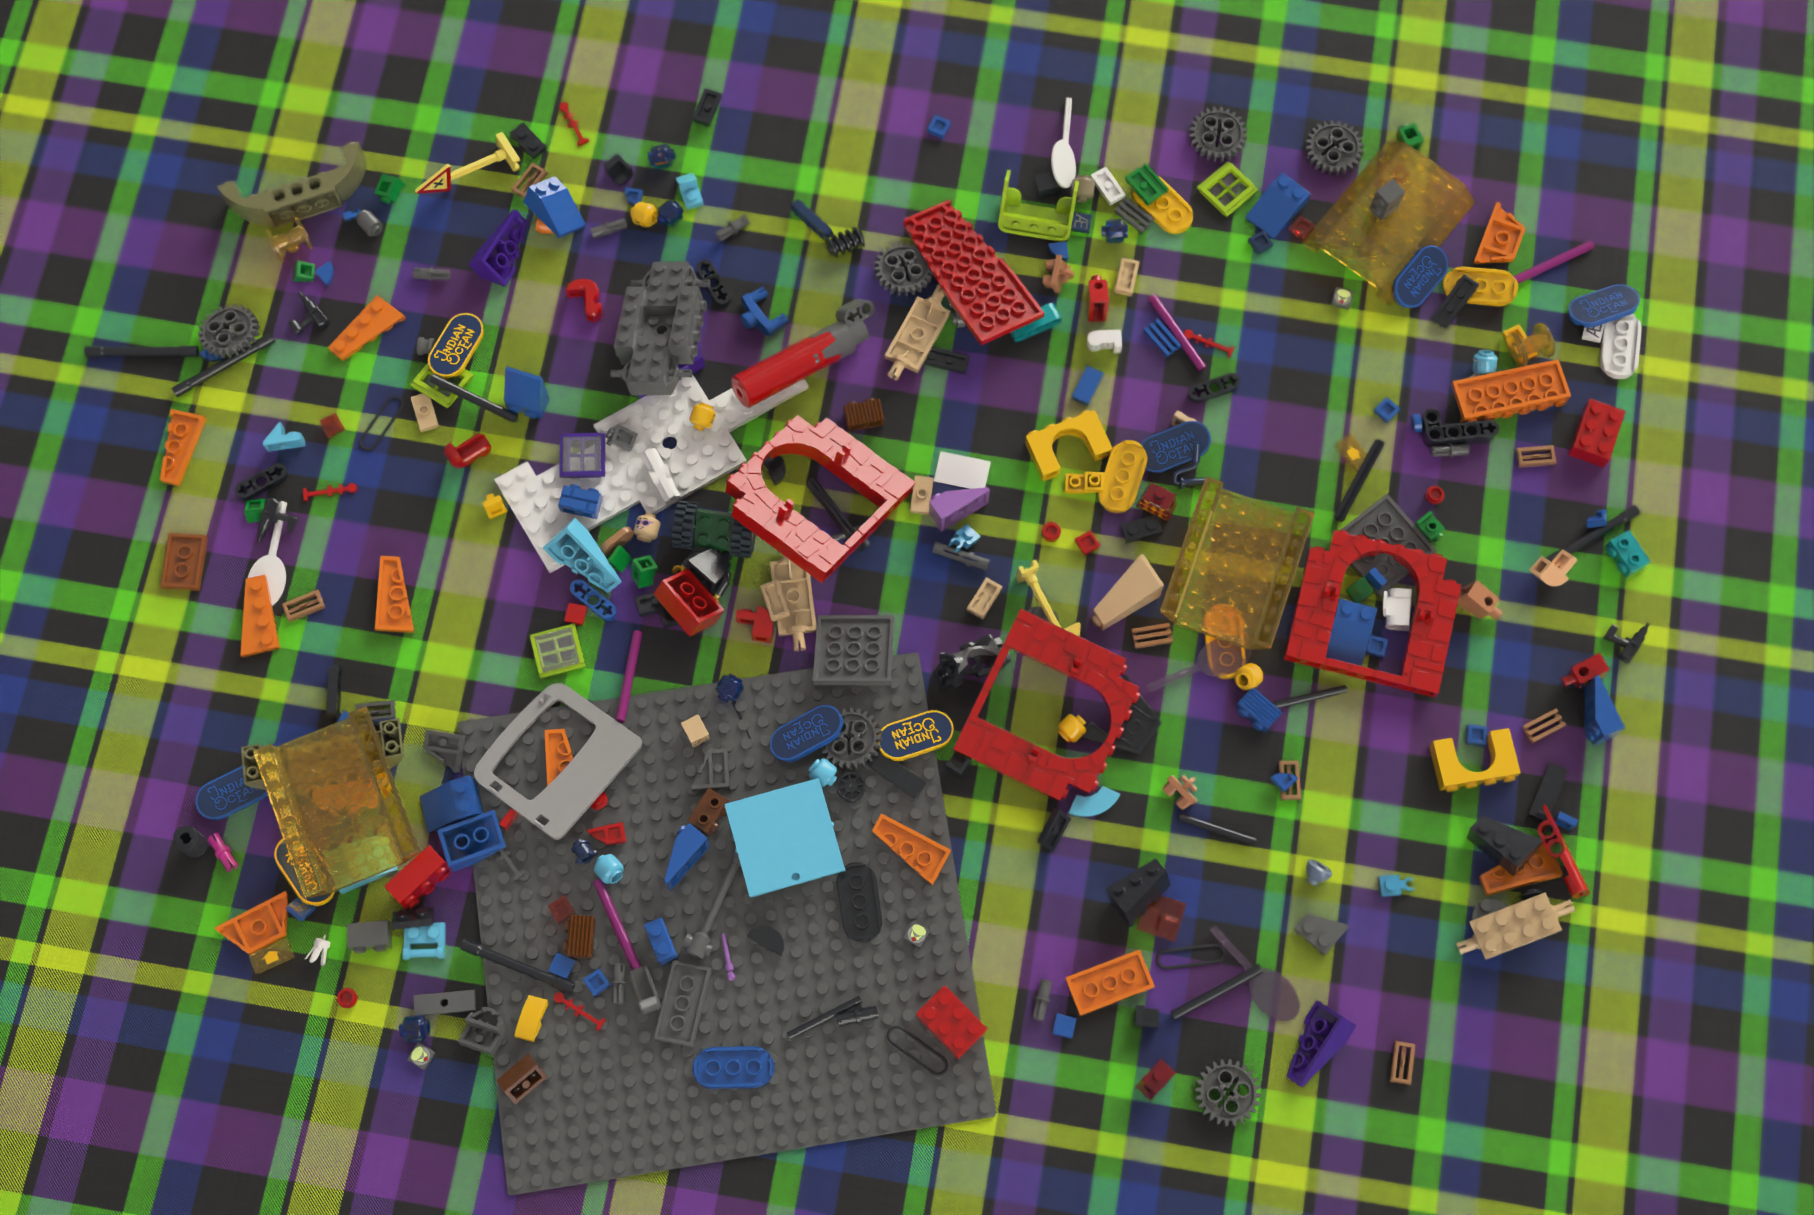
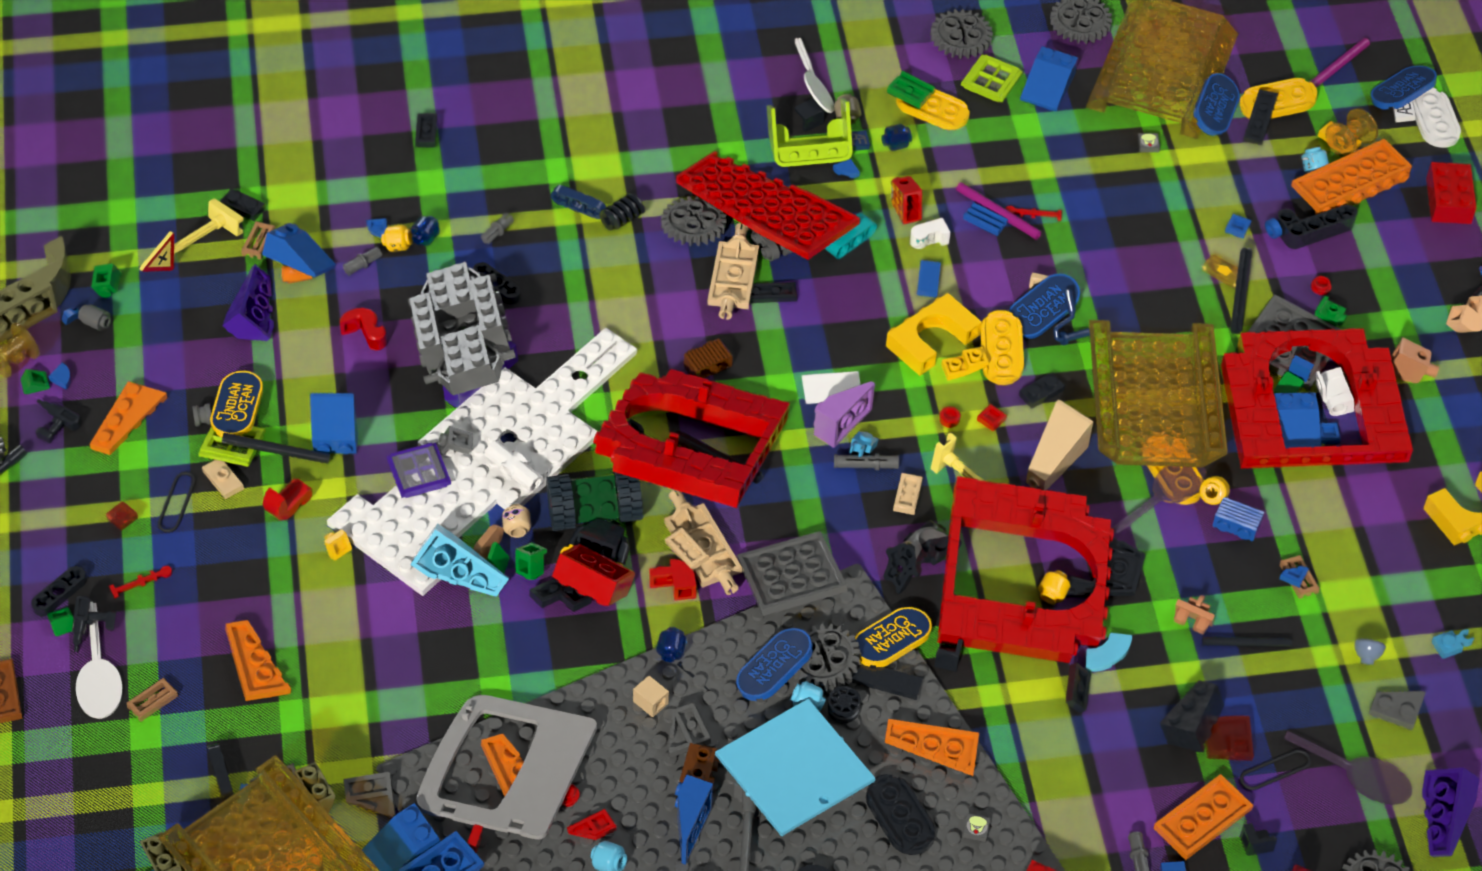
camera: 20 degrees left, 20 degrees down
orange wing [240,574,280,657] -> none
medium azure slope [263,422,305,452] -> none
dark grey axle [413,267,451,281] -> none
clear piece [530,623,586,679] -> none
blue brick [558,484,603,519] -> none
red piece [559,102,590,147] -> none
red tile [564,603,588,626] -> none
blue beam [570,579,617,621] -> none
dark blue brick [571,839,598,864] -> none
black panel [604,154,634,186] -> none
magenta piece [615,630,642,723] -> none
head [648,144,676,170] -> none
medium azure slope [676,173,704,210] -> none
yellow head [689,402,716,431] -> none
red piece [731,298,874,408] -> none
blue connector [740,286,789,336] -> none
tan plate [910,475,934,515] -> none
blue tile [927,115,951,139] -> none
nougat hips [1043,255,1074,293] -> none
white plate [1091,167,1126,206] -> none
dark grey tile [1114,197,1154,234] -> none
tan plate [1114,258,1140,296] -> none
medium nougat tile [1131,623,1173,649] -> none
dark red torso [1136,483,1177,522] -> none
black piece [1170,964,1263,1020] -> none
black beam [1188,373,1240,404] -> none
dark blue tile [1248,230,1274,255] -> none
black bar [1271,685,1348,709] -> none
clear red plate [1289,215,1315,241] -> none
dark grey piece [1369,179,1405,221] -> none
dark grey axle [1430,443,1469,458] -> none
blue tile [1465,724,1488,747] -> none
orange wing [1473,202,1526,264] -> none
medium nougat tile [1515,445,1557,468] -> none

